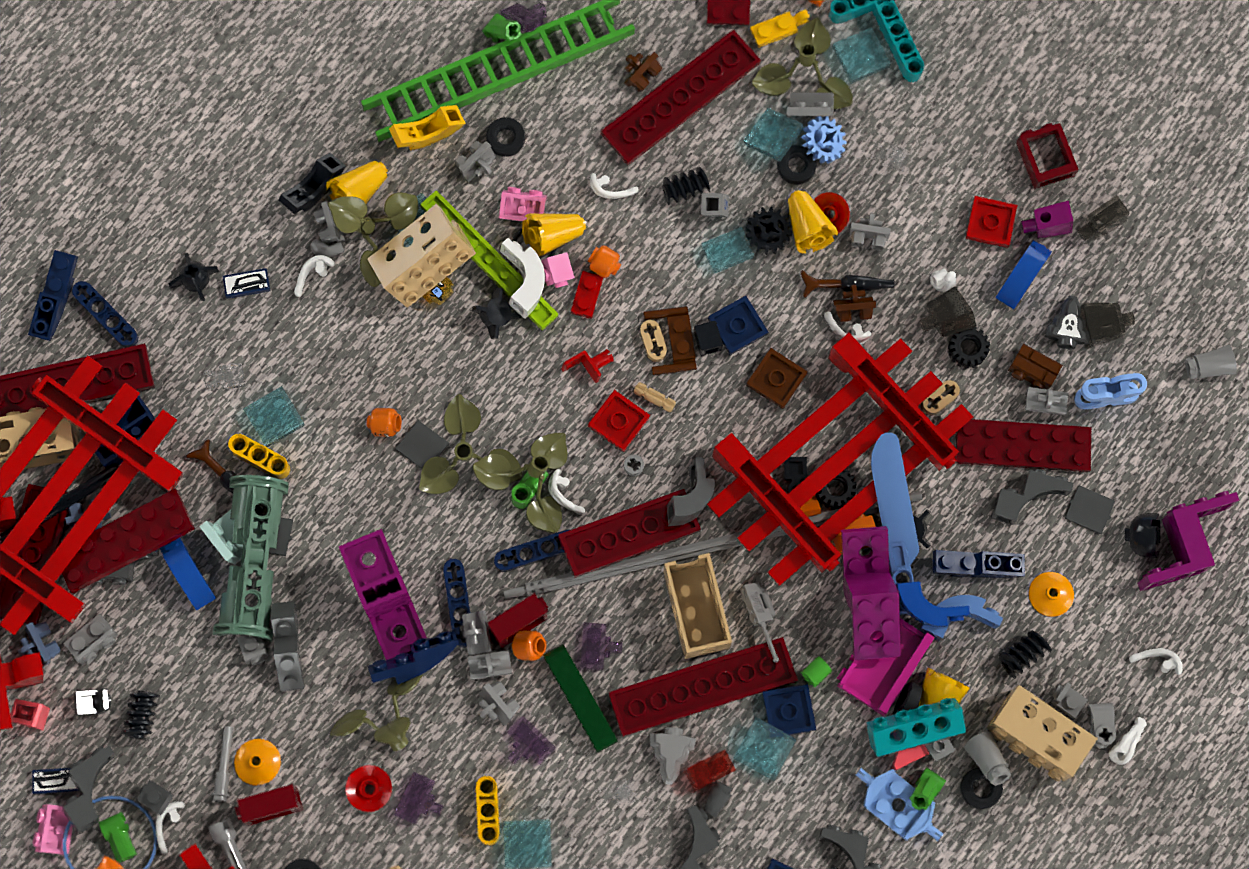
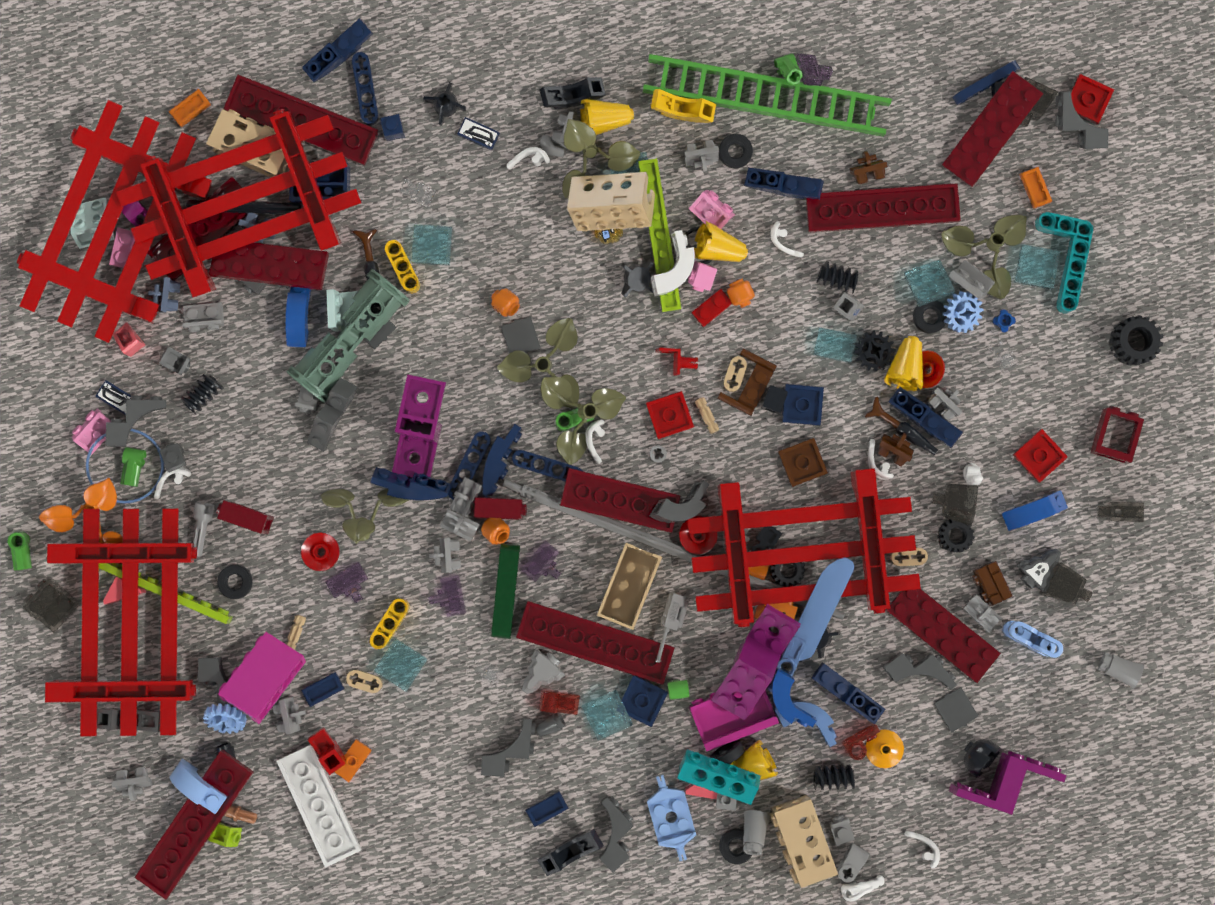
camera: 35 degrees right, 10 degrees up
light grey pin [211,726,233,802] -> none
light orange dish [234,739,281,785] -> none
yellow plate [750,9,809,48] -> none
bright green piece [910,767,946,810] -> none
magenta torso [1021,200,1074,239] -> none
none -> dark blue brick [380,114,405,141]
none -> dark blue slope [482,424,523,497]
none -> red dish [679,516,718,555]
none -> dark blue slope [744,167,824,200]
none -> clear red plate [841,724,880,760]
none -> dark blue slope [888,387,963,449]
none -> blue plate [993,309,1016,332]
none -> black tyre [1109,315,1164,366]

